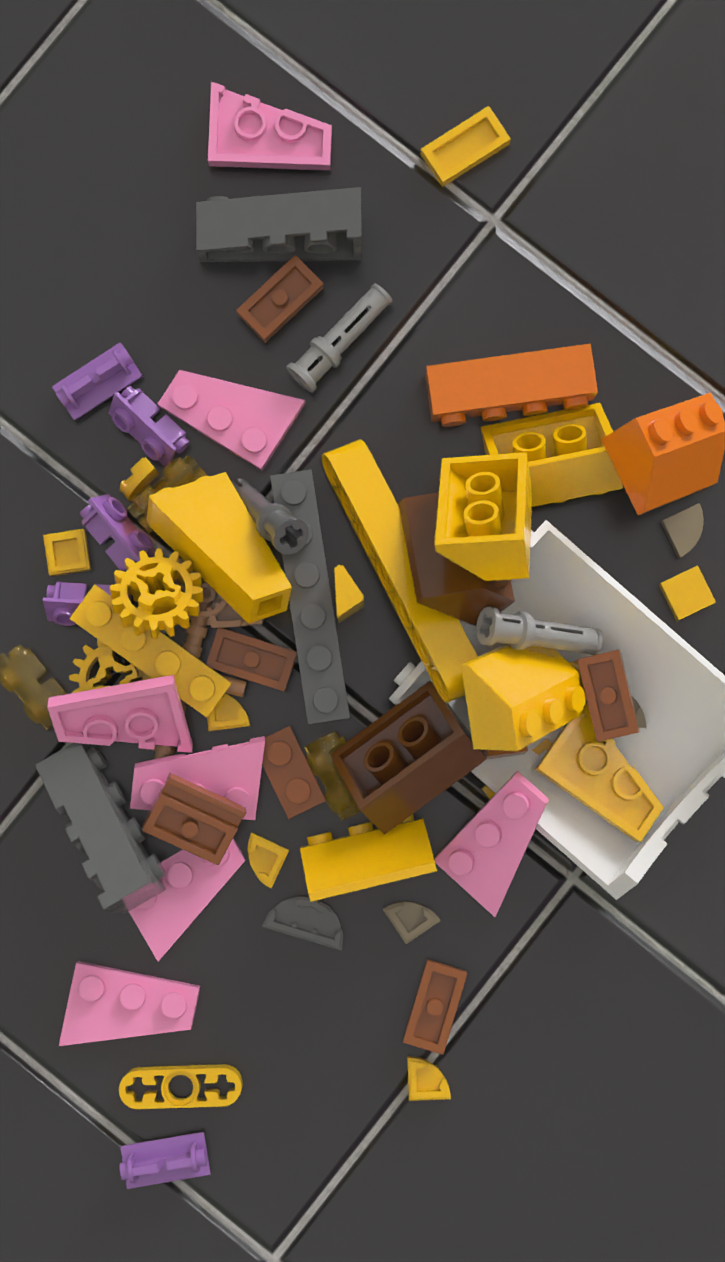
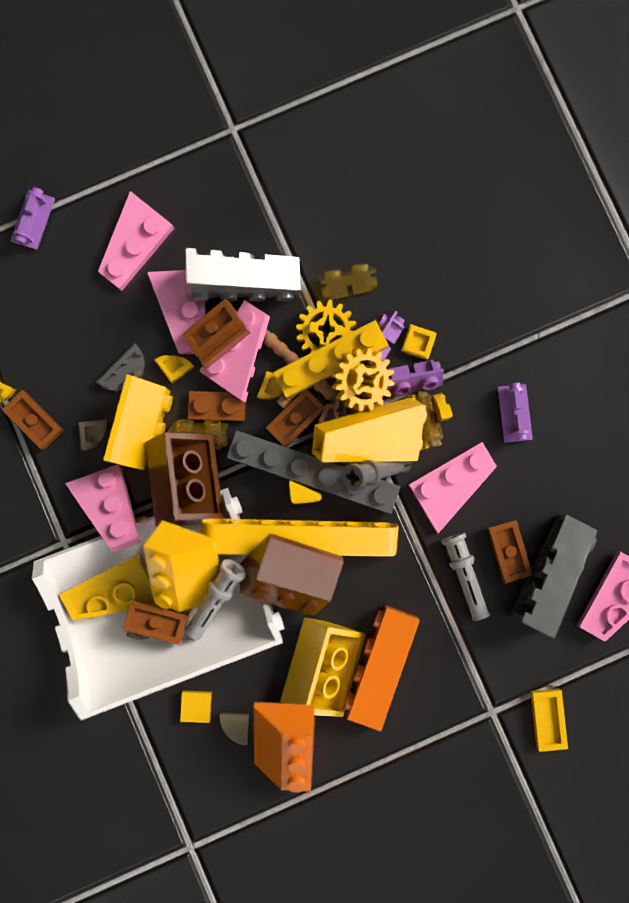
camera: 120 degrees right, 0 degrees up
bright pink wing [47,675,193,753] -> none
medium lavender hinge [108,386,190,469] -> none
yellow beam [119,1064,243,1109] -> none
yellow slope [435,452,532,581] -> none

